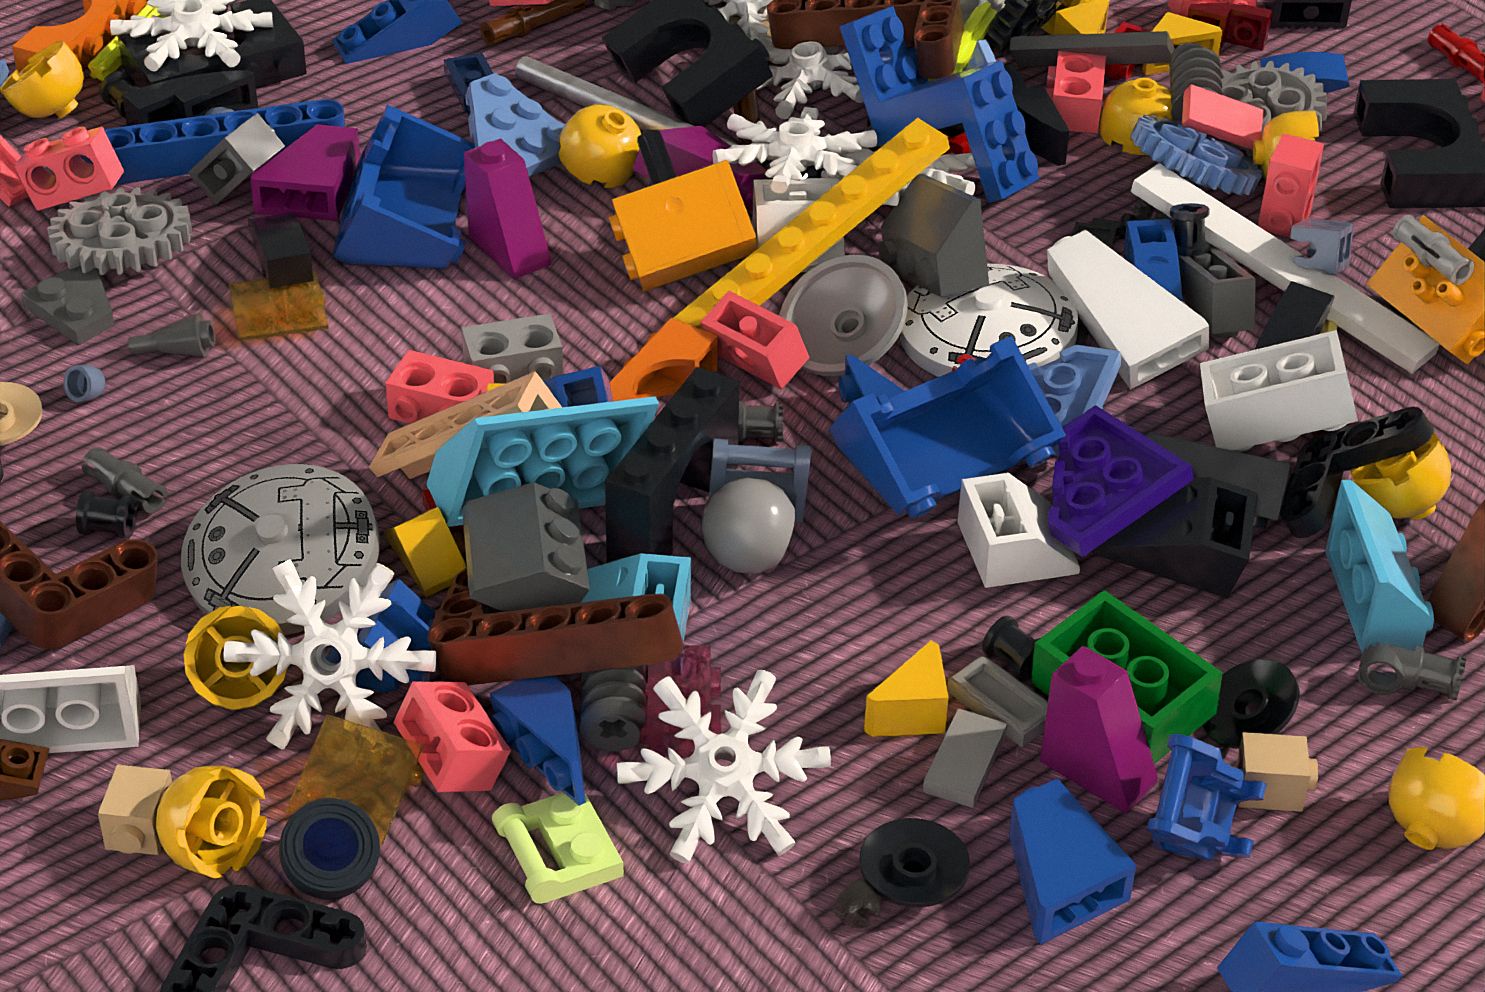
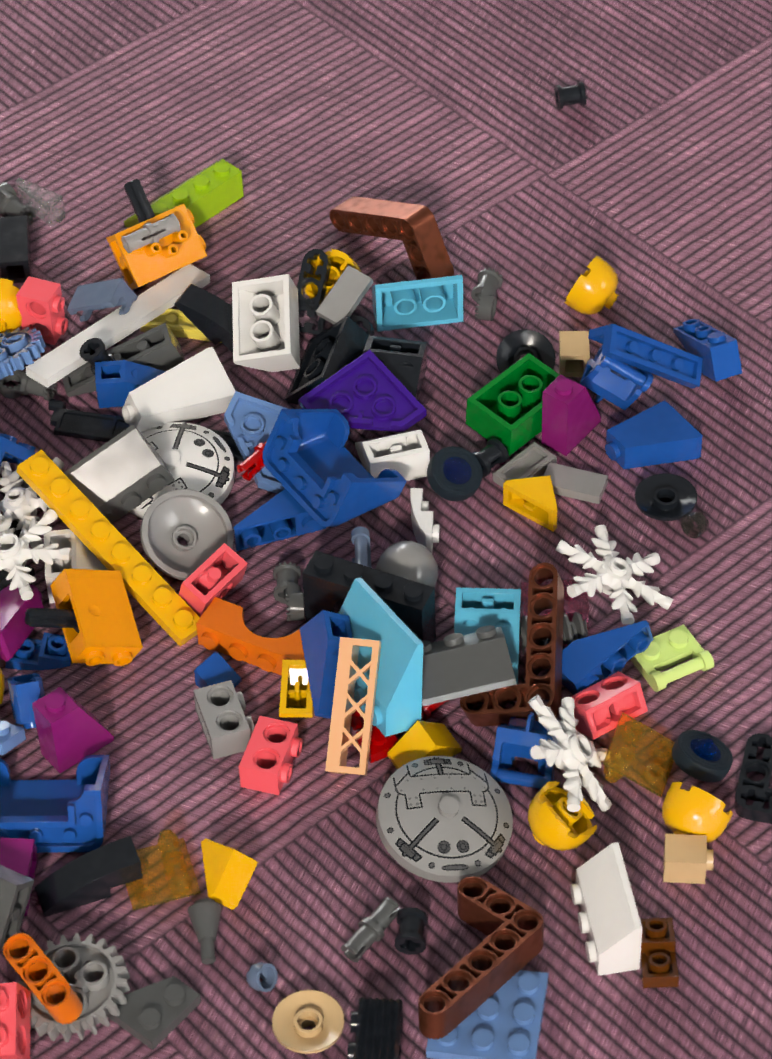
camera: 90 degrees left, 5 degrees up
none -> orange beam [3,933,83,1024]
none -> blue brick [7,673,45,729]
none -> blue slope [194,652,242,688]
none -> yellow slope [201,838,258,910]
none -> light grey tile [316,265,374,324]
none -> white slope [410,488,440,553]
none -> black wheel [427,446,483,501]
none -> blue fence [588,324,703,388]

